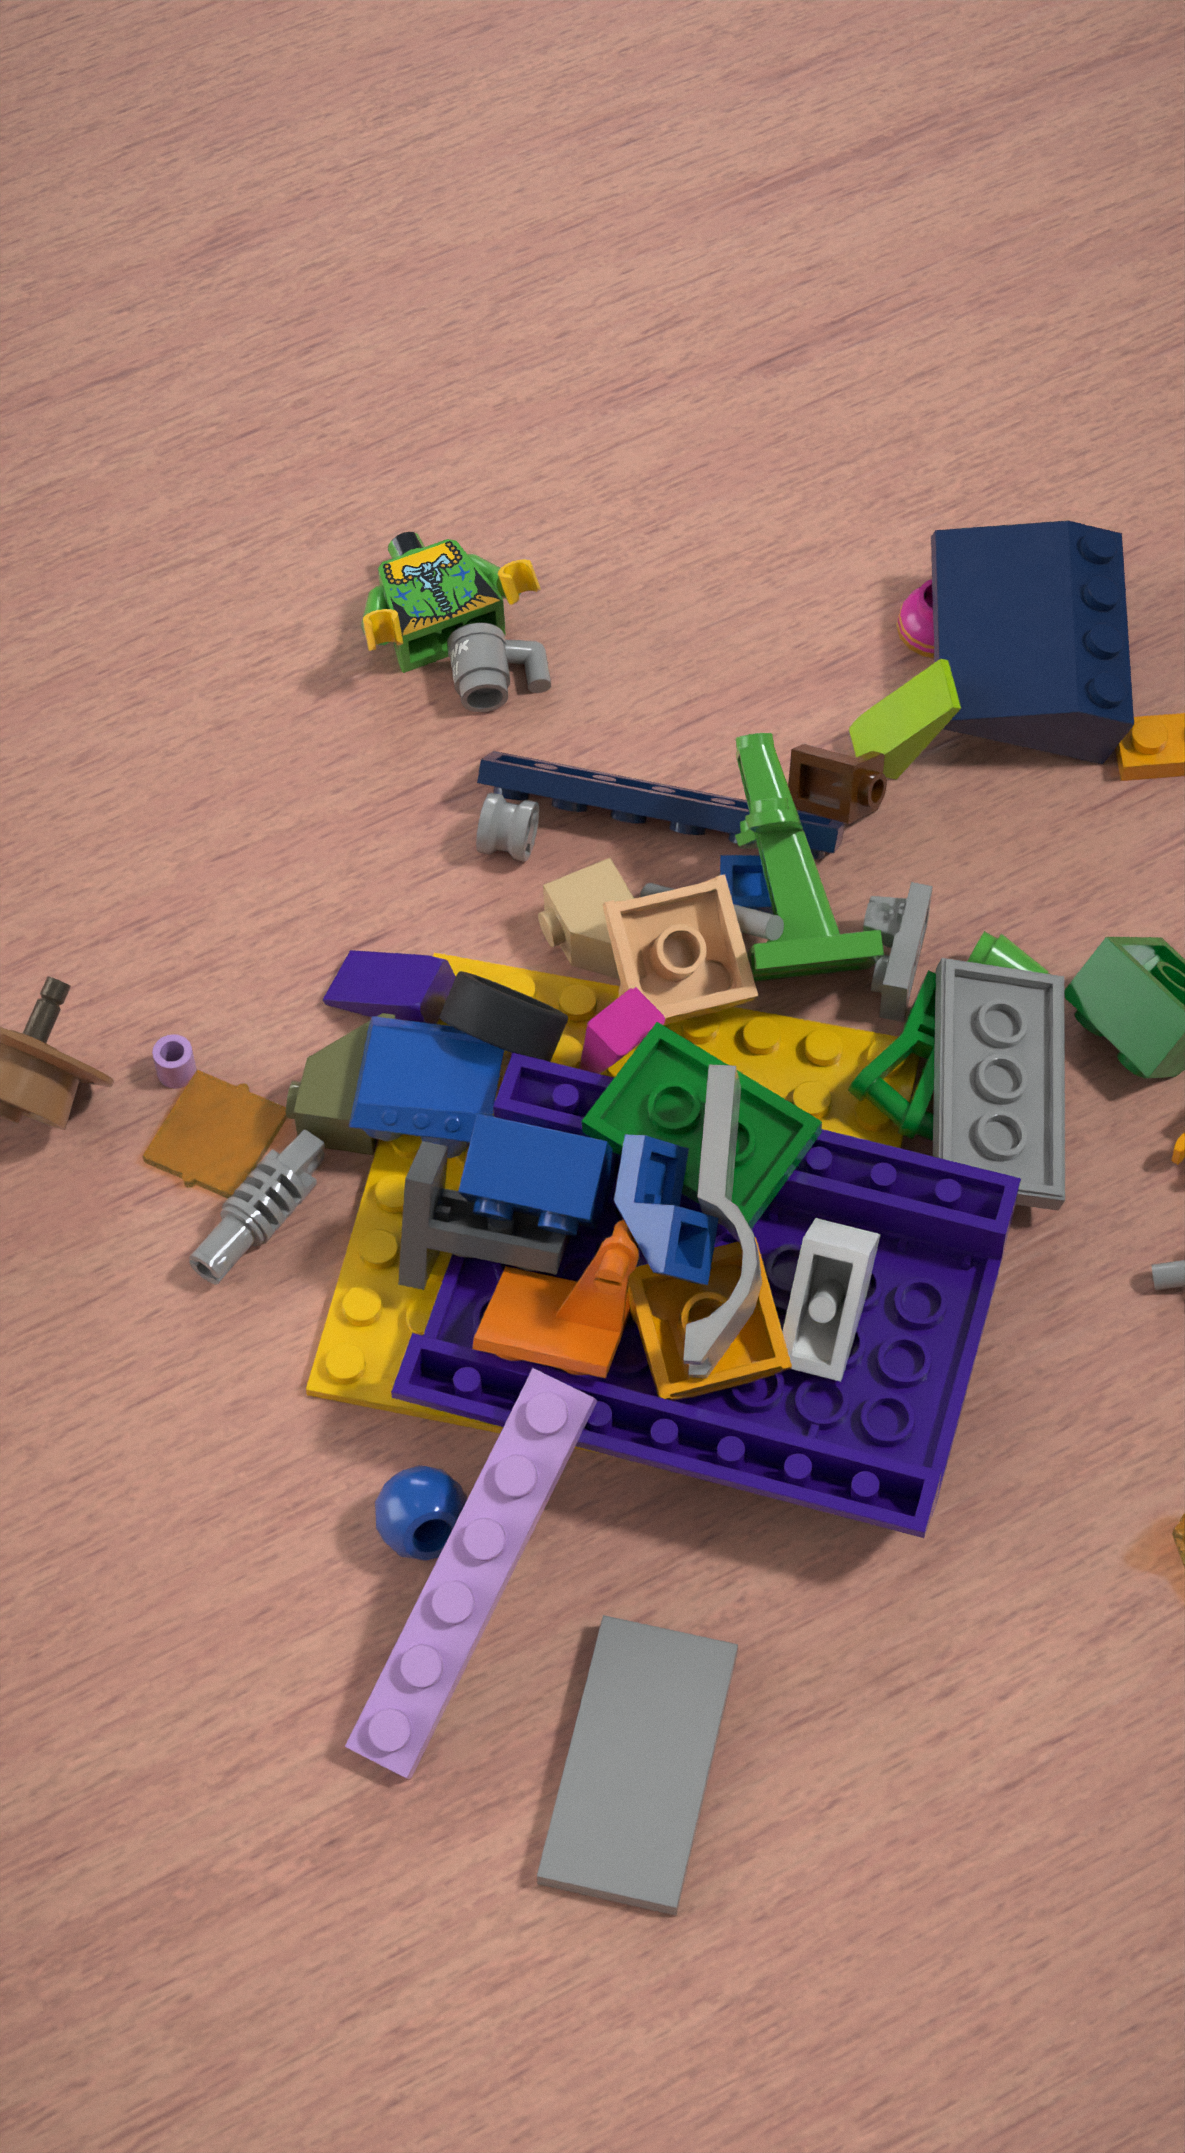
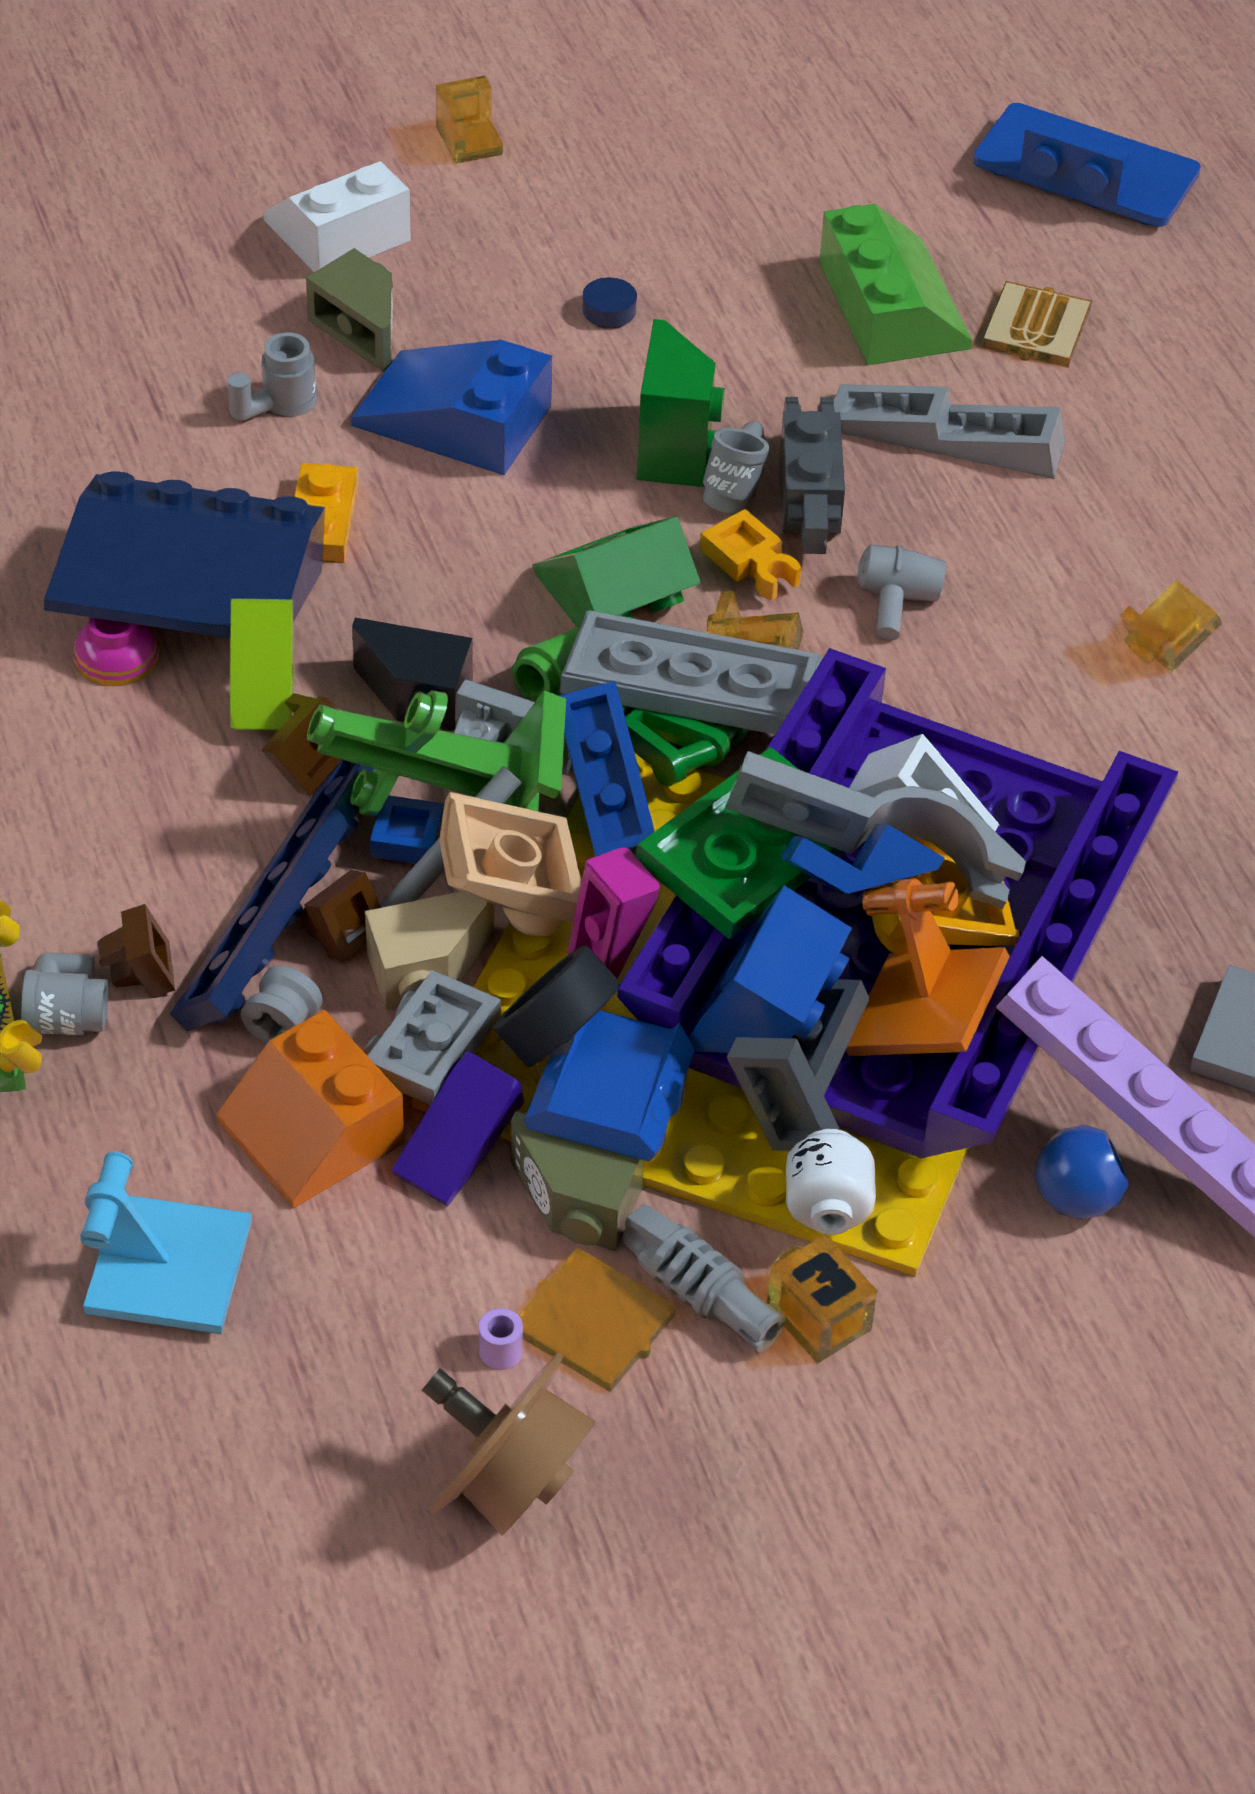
camera: 85 degrees left, 10 degrees down
none -> medium azure plate [80,1152,252,1334]
none -> reddish brown tile [97,904,175,998]
none -> orange slope [217,1010,404,1209]
none -> reddish brown tile [299,870,381,961]
none -> black slope [352,617,473,731]
none -> light grey bracket [364,970,501,1105]
none -> blue plate [559,681,655,857]
none -> clear yellow bracket [707,591,804,650]
none -> clear yellow brick [767,1234,878,1364]
none -> white head [786,1129,876,1235]

